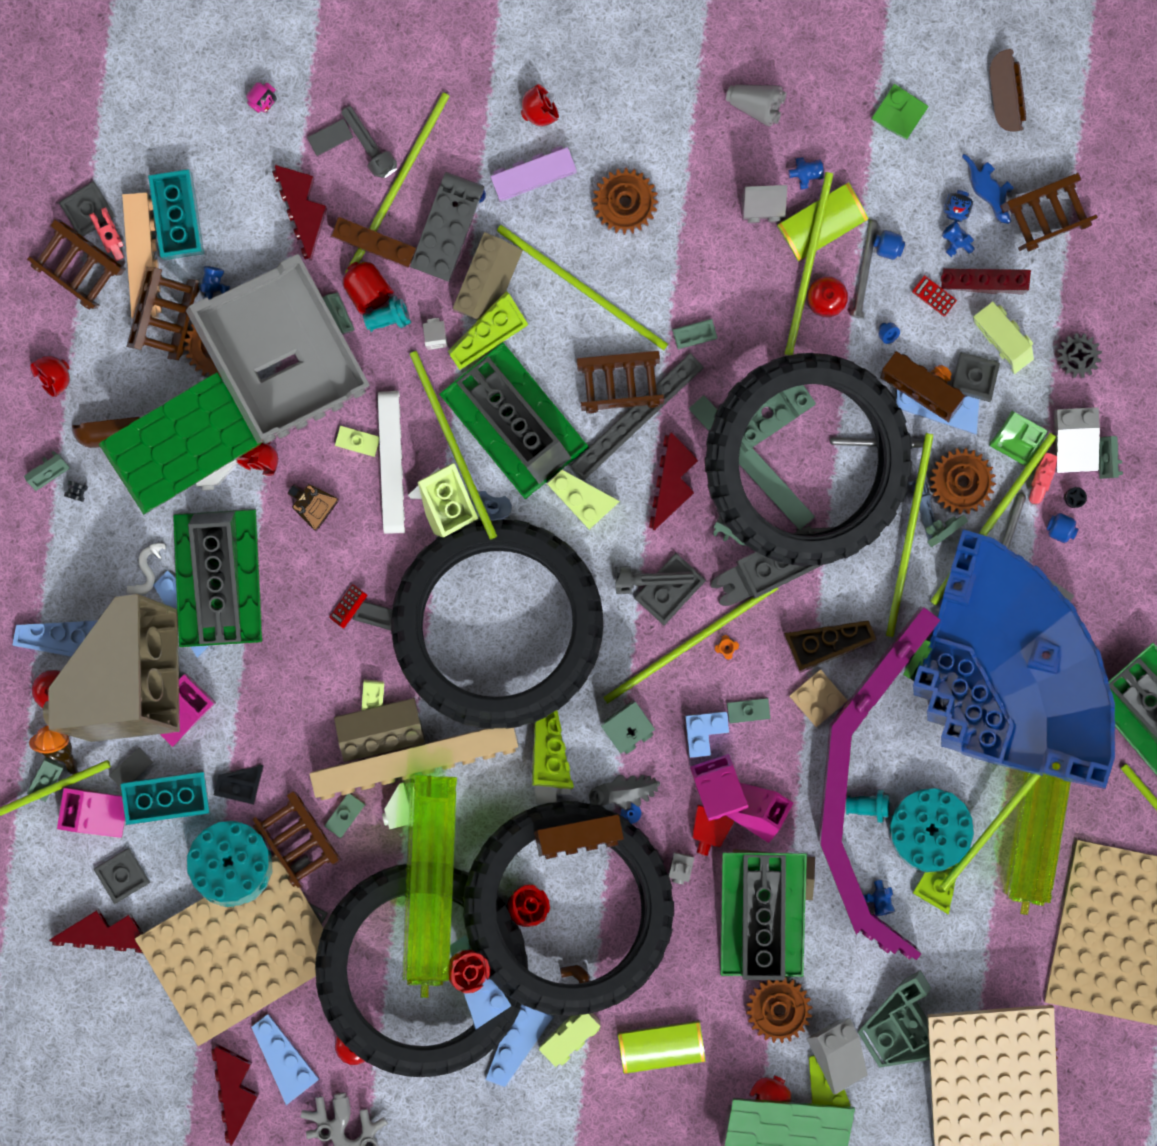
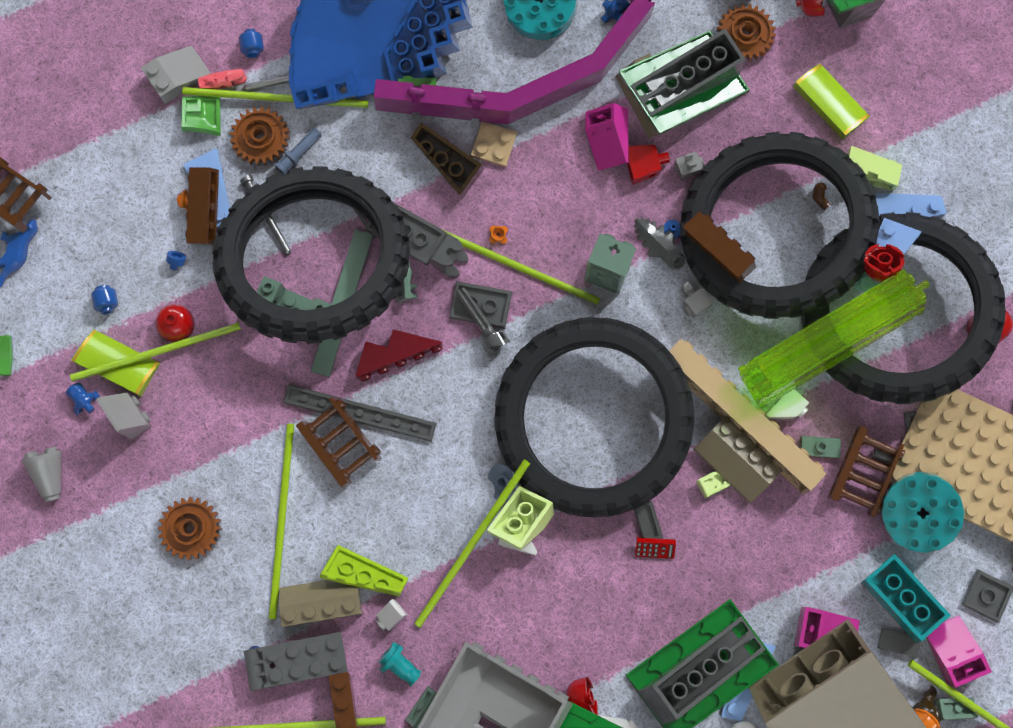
camera: 120 degrees left, 10 degrees down
black wing [213,765,264,805] -> none
torso [287,484,340,531] -> none
yellowish green plate [335,426,380,457] -> none
red cylinder [342,262,394,314] -> none
white beam [378,391,405,534] -> none
piece [439,342,589,500] -> none
lavender brick [490,146,577,202] -> none
red cylinder [507,885,550,927] -> none
red cylinder [521,84,559,127] -> none
lime wing [532,710,574,789] -> none
yellowish green wedge [547,470,620,530] -> none
sand green plate [672,319,718,350] -> none
light blue brick [685,711,729,758] -> none
dark pink slope [690,754,749,821] -> none
sand green plate [727,698,771,724] -> none
teal piece [846,789,890,823] -> none
flat silver bar [850,220,878,319] -> none
lime piece [886,433,934,637] -> none
red tile [912,275,957,317] -> none
sand green plate [926,515,968,547] -> none
blue piece [941,221,975,257] -> none
dark red slope [941,268,1031,295] -> none
head [944,190,973,222] -> none
dark grey tile [952,352,1000,402] -> none
yellowish green wedge [973,302,1034,374] -> none
dark grey gear [1056,333,1102,378] -> none
black wheel [1064,487,1087,508] -> none
sand green plate [1099,436,1123,479] -> none

